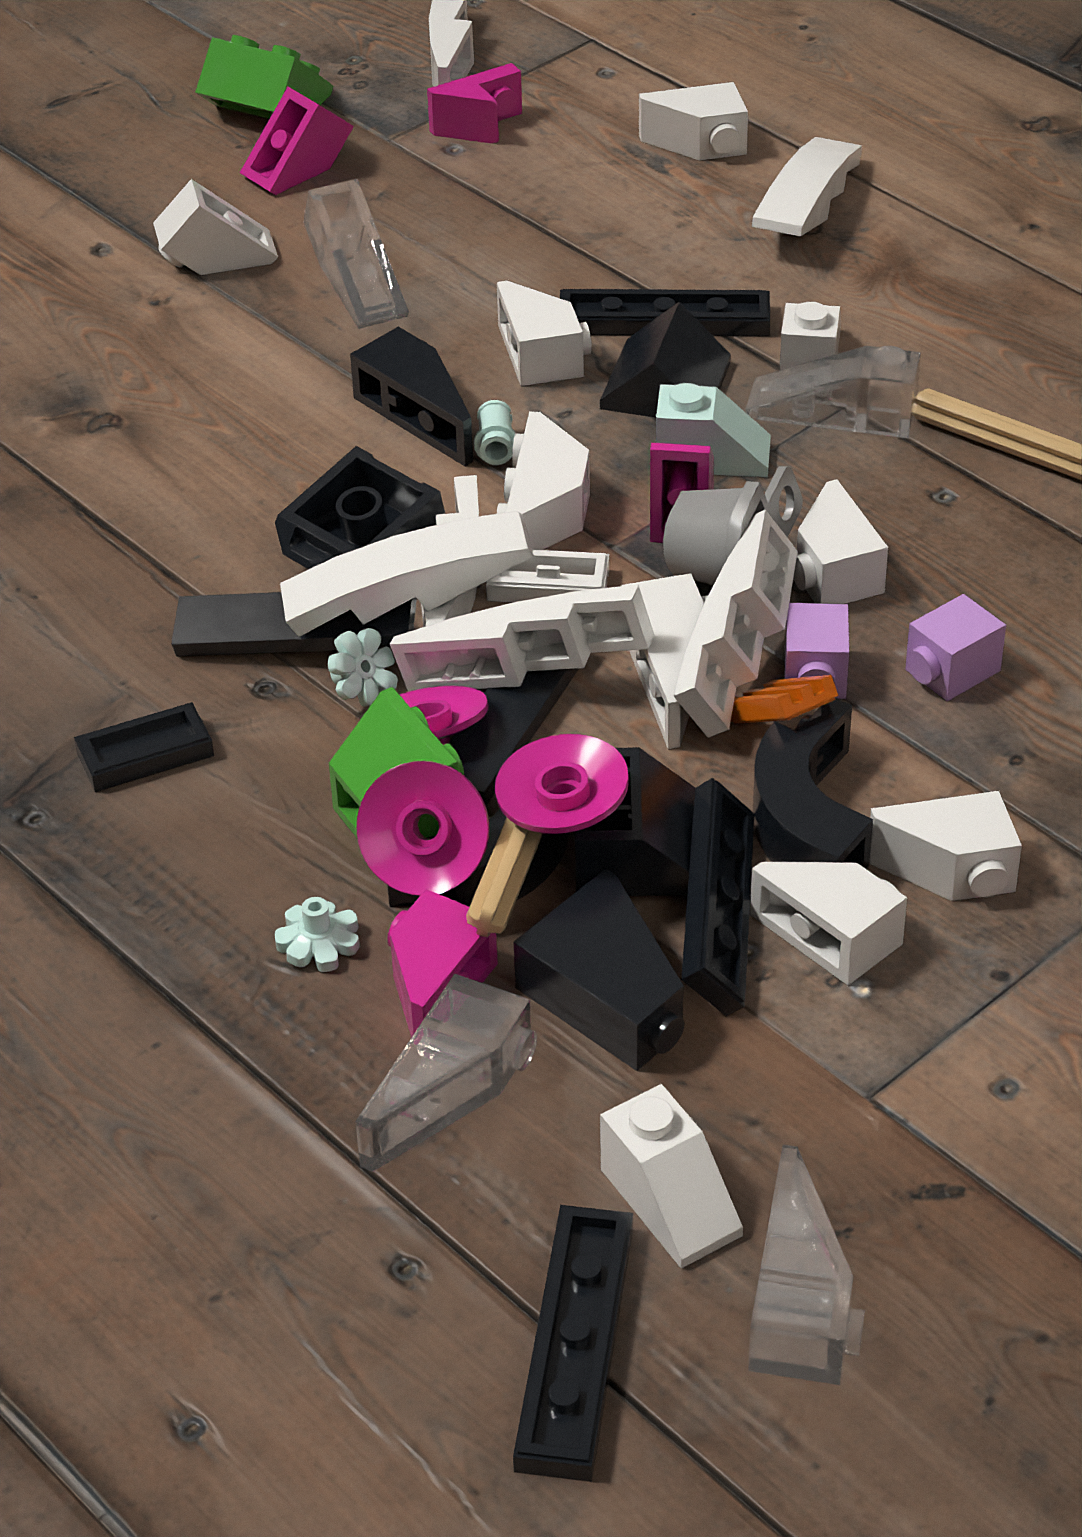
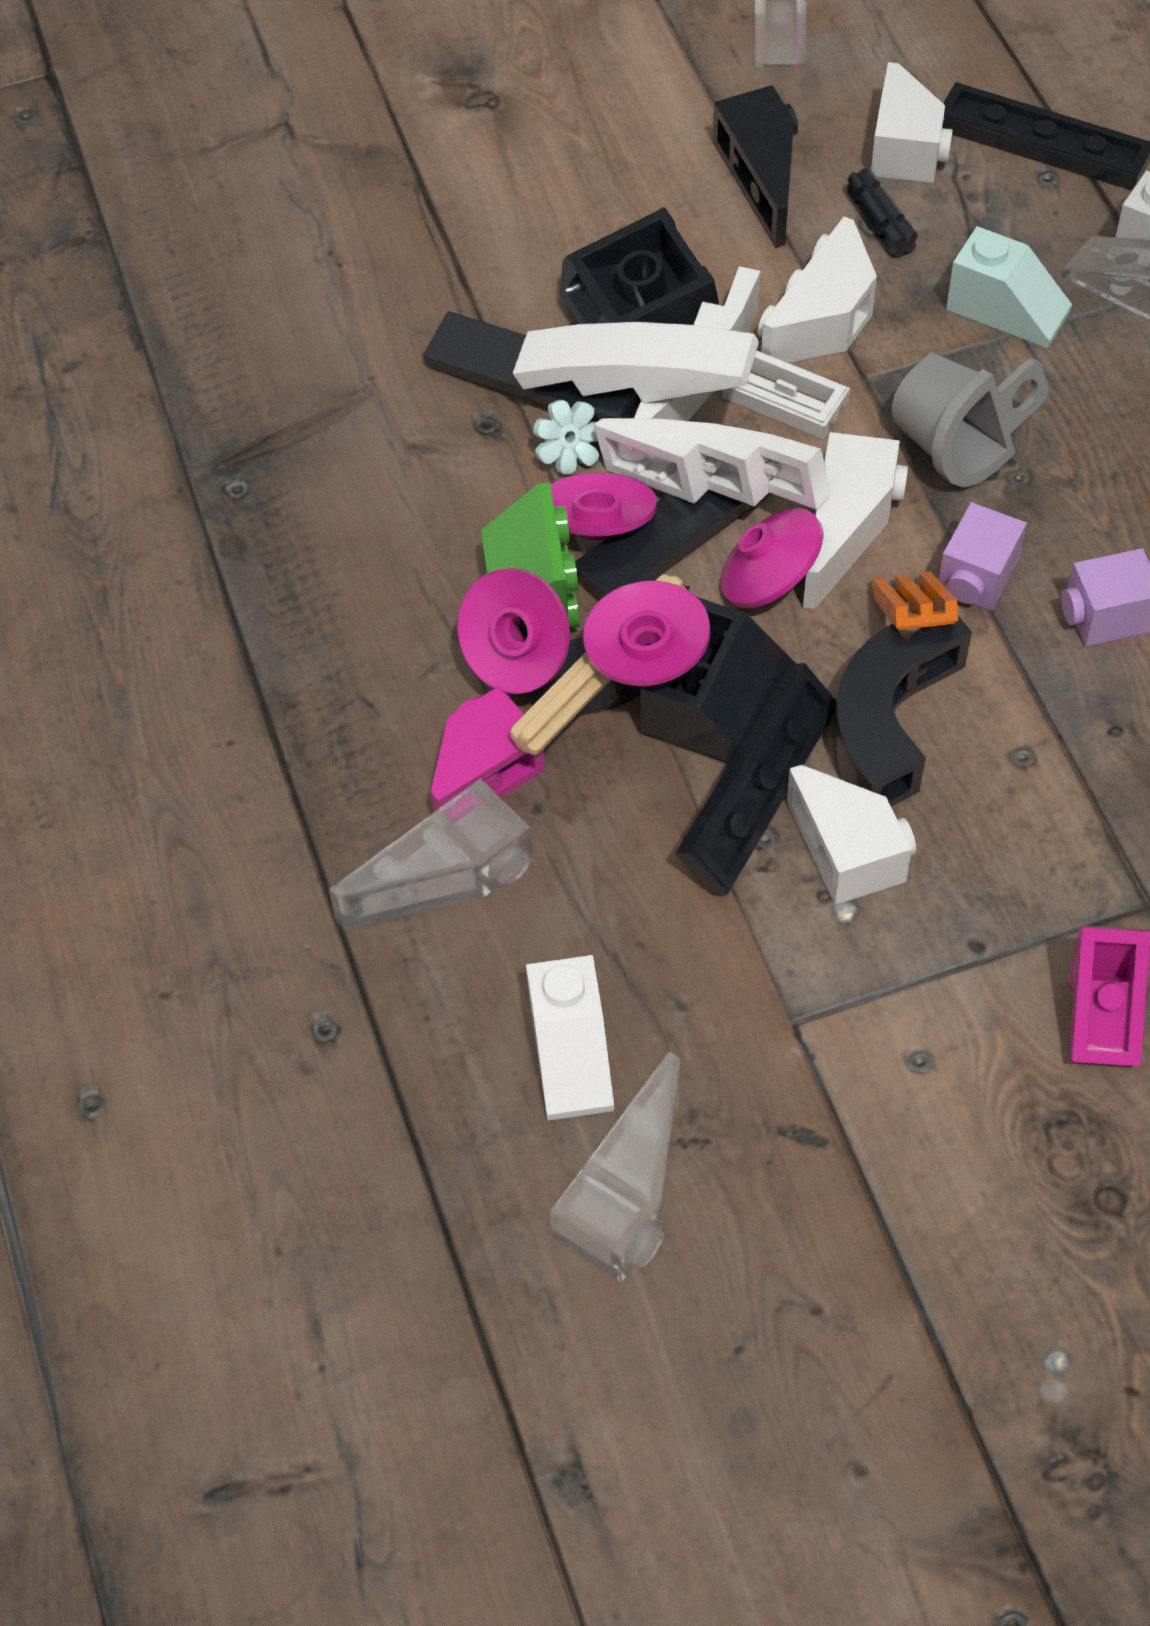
camera: 25 degrees right, 15 degrees up
black tile [74,702,214,792] -> none
light aqua plant [275,897,360,972] -> none
light aqua pin [474,400,516,465] -> none
black slope [513,869,685,1071] -> none
black tile [513,1205,633,1482] -> none
black slope [600,302,731,418] -> none
dark pink slope [650,443,714,543] -> none
white slope [674,510,798,738] -> none
white slope [793,479,888,604] -> none
white slope [870,791,1022,901] -> none
none -> dark pink dish [720,508,824,608]
none -> black axle [847,168,918,257]

